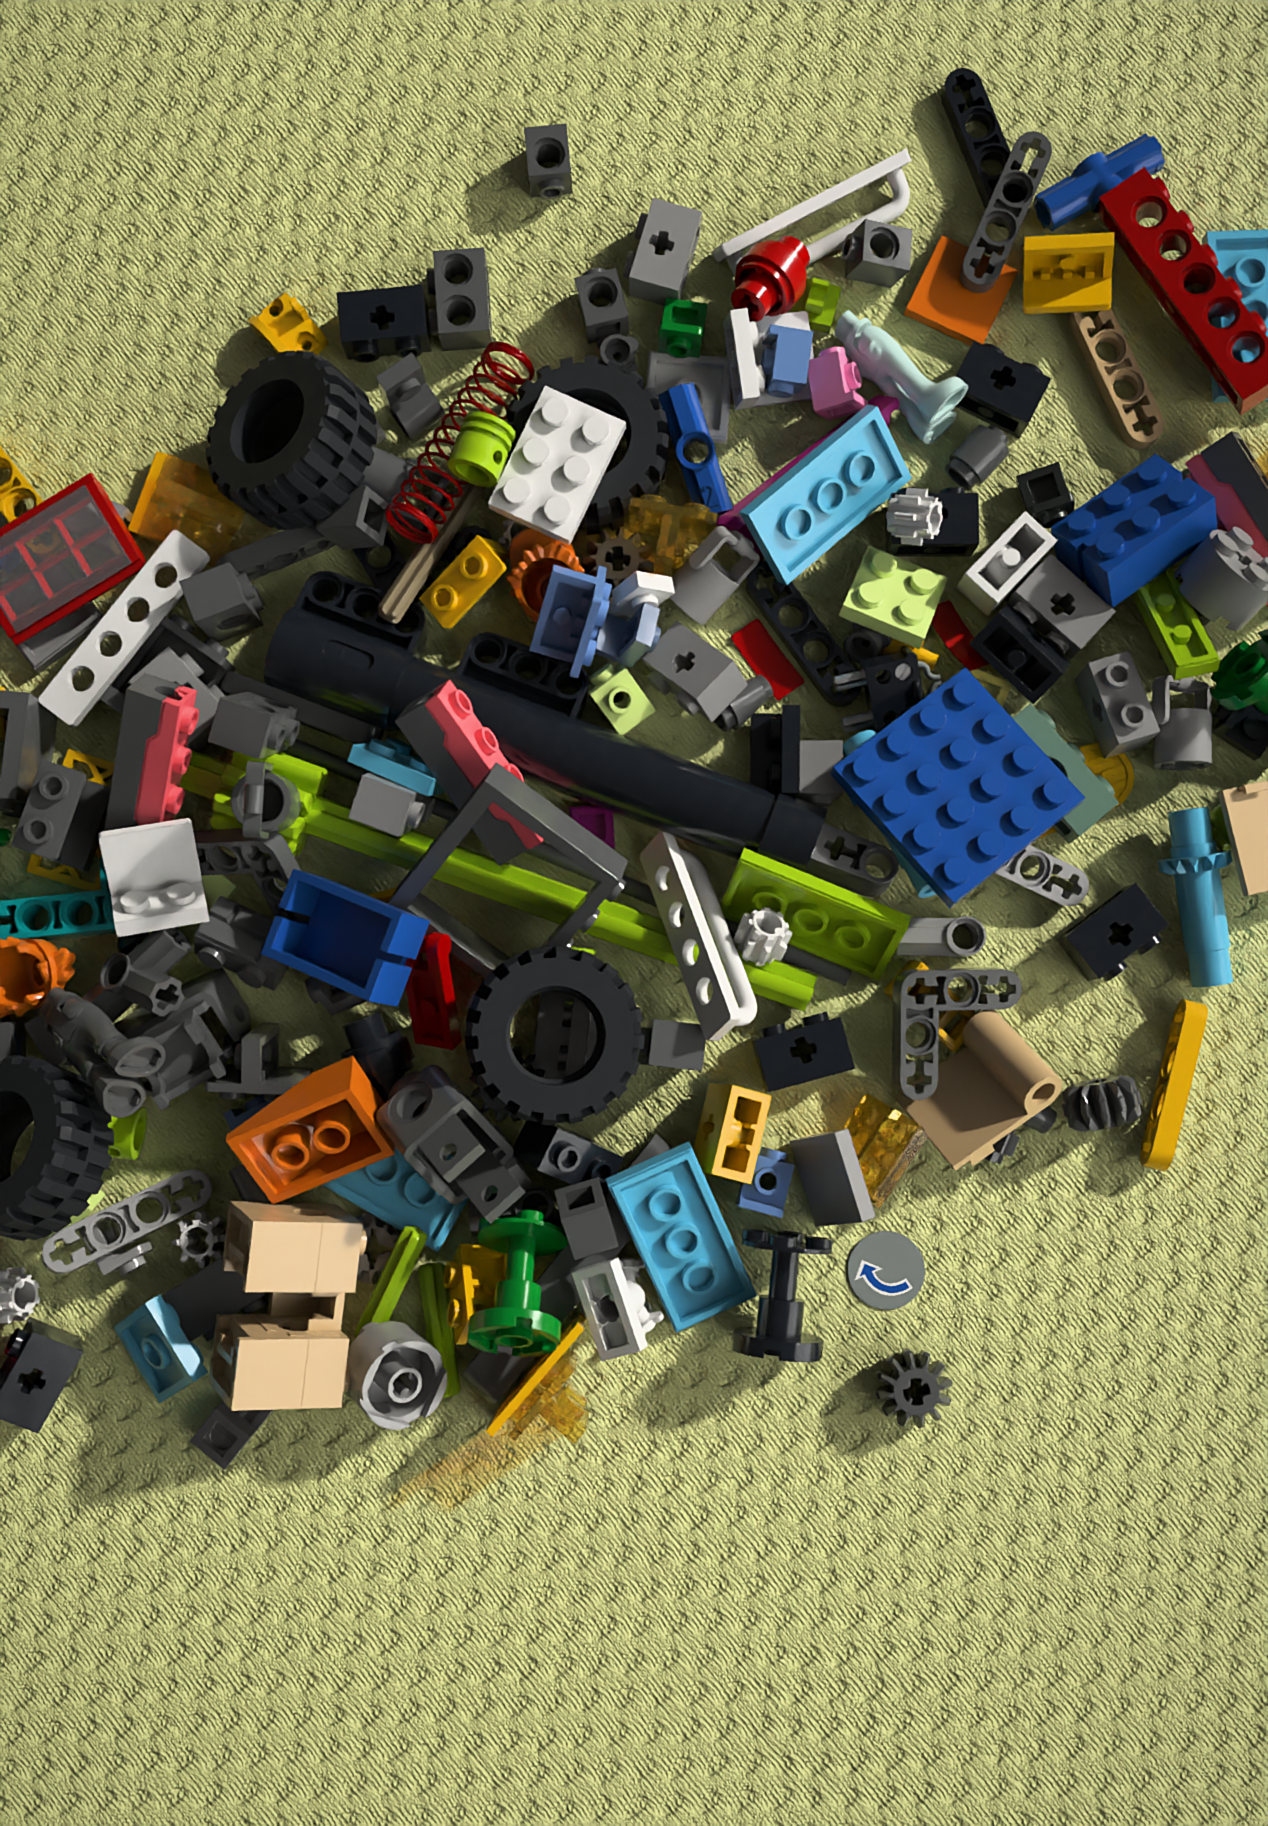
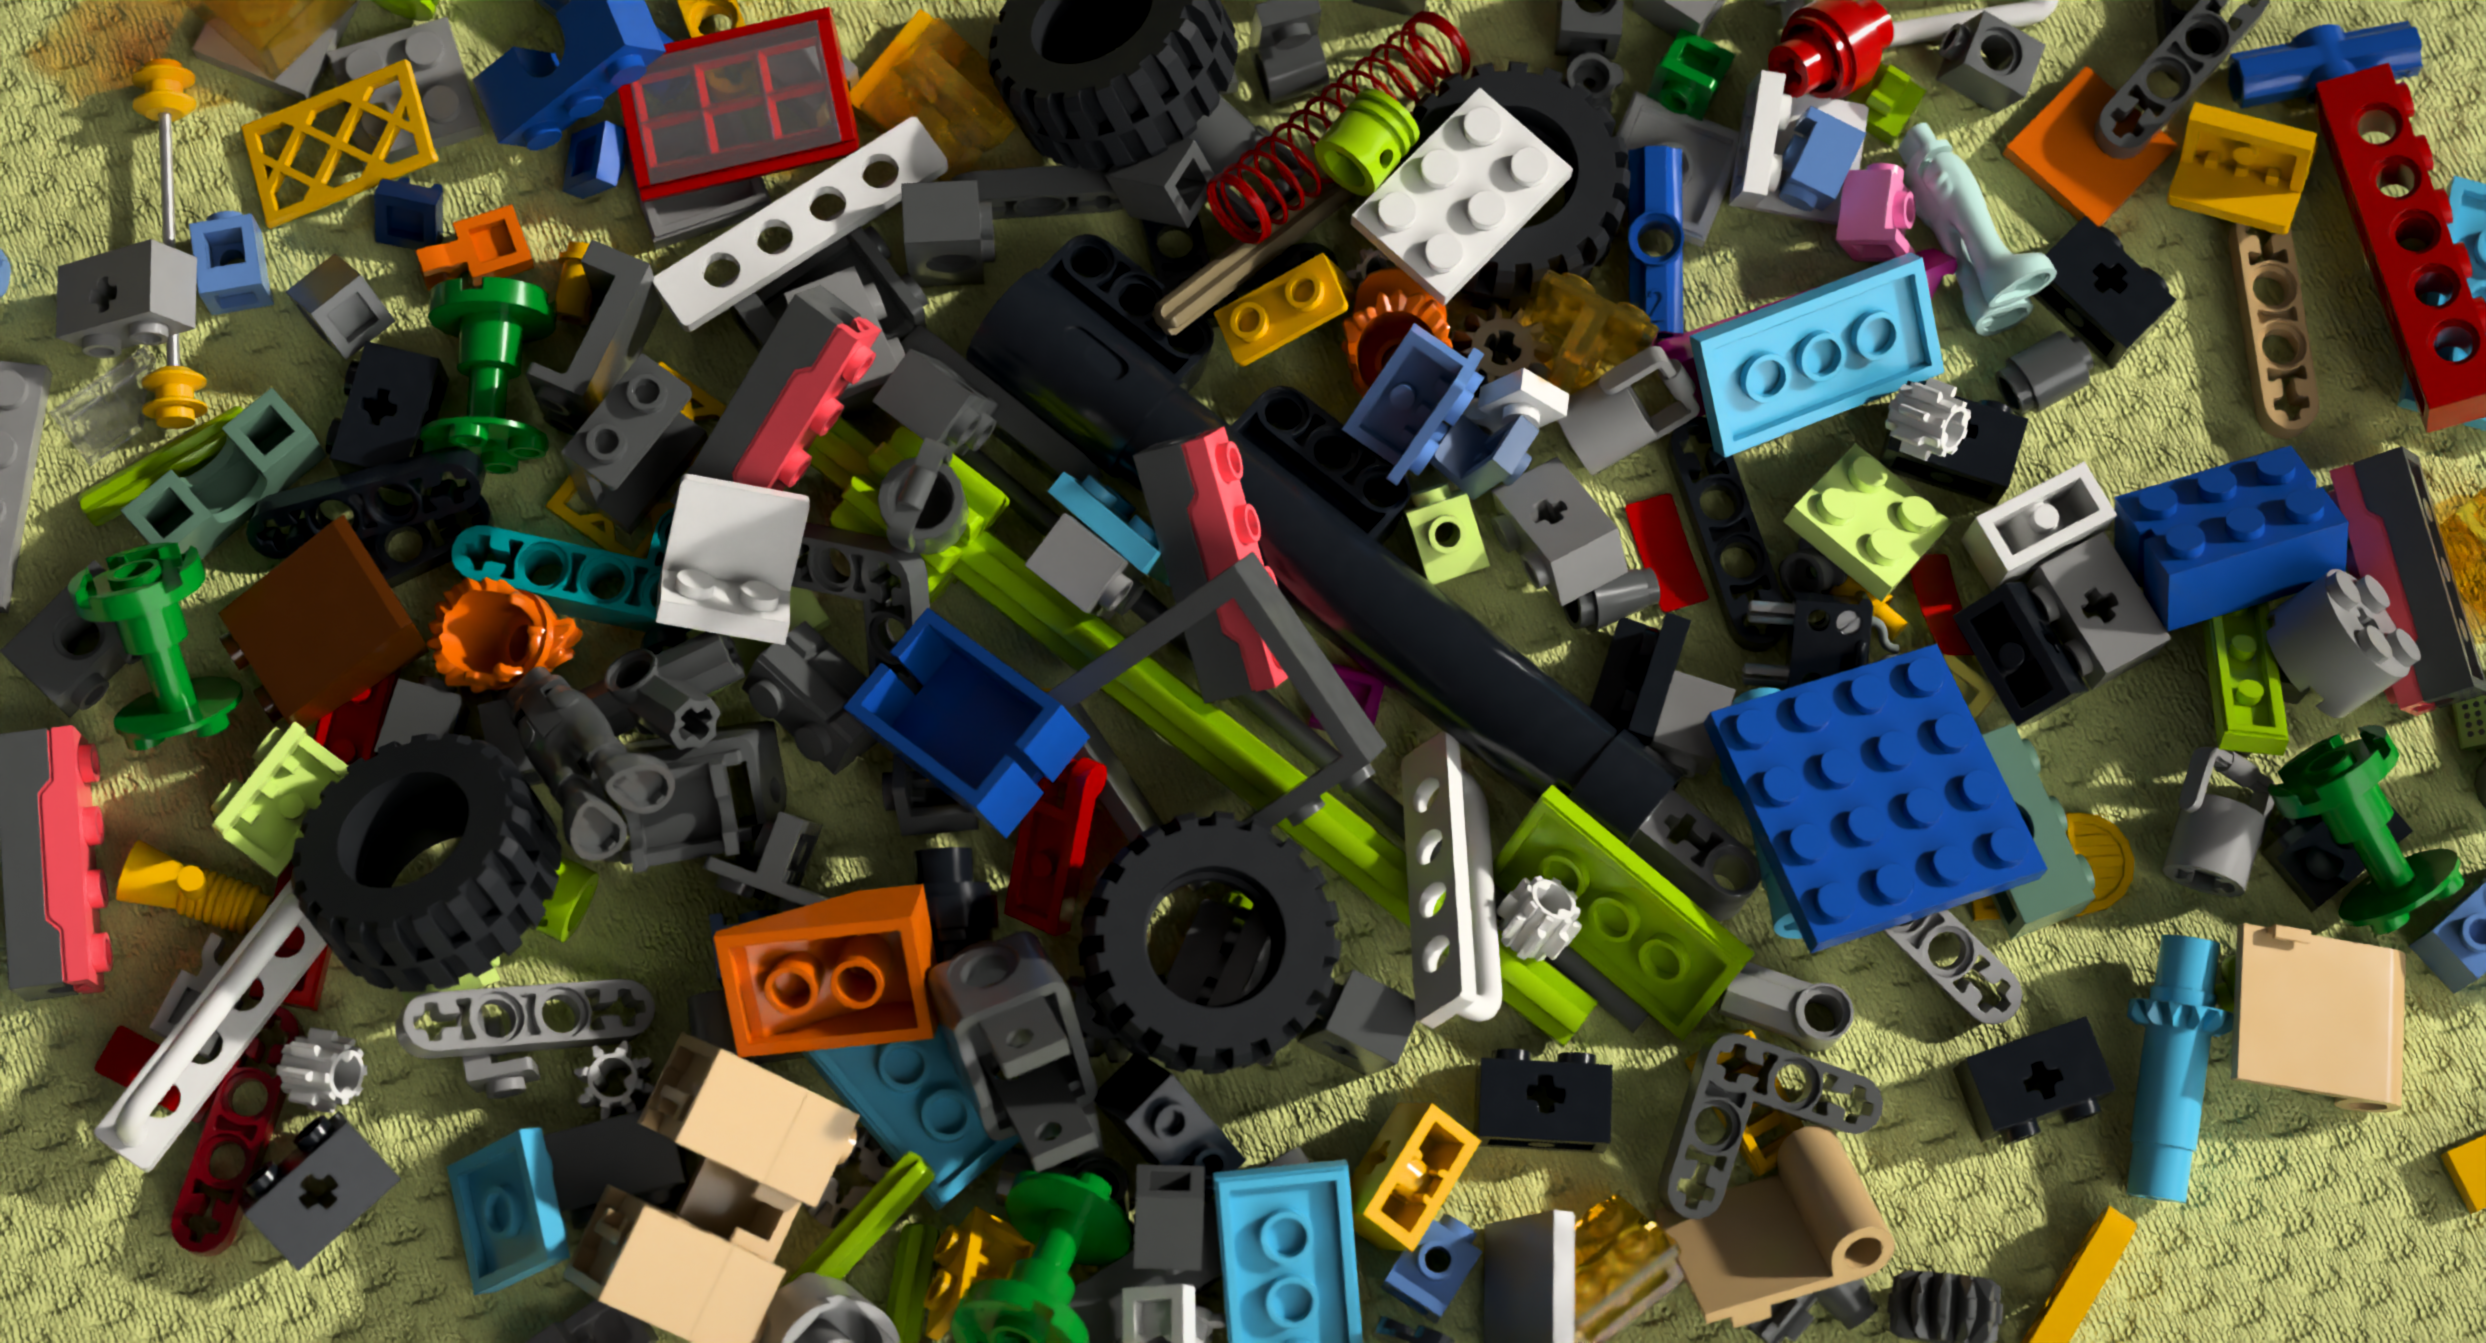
camera: 10 degrees right, 10 degrees down
pearl dark grey bracket [1016,462,1075,528] -> none
light grey brick [1074,651,1160,759] -> none

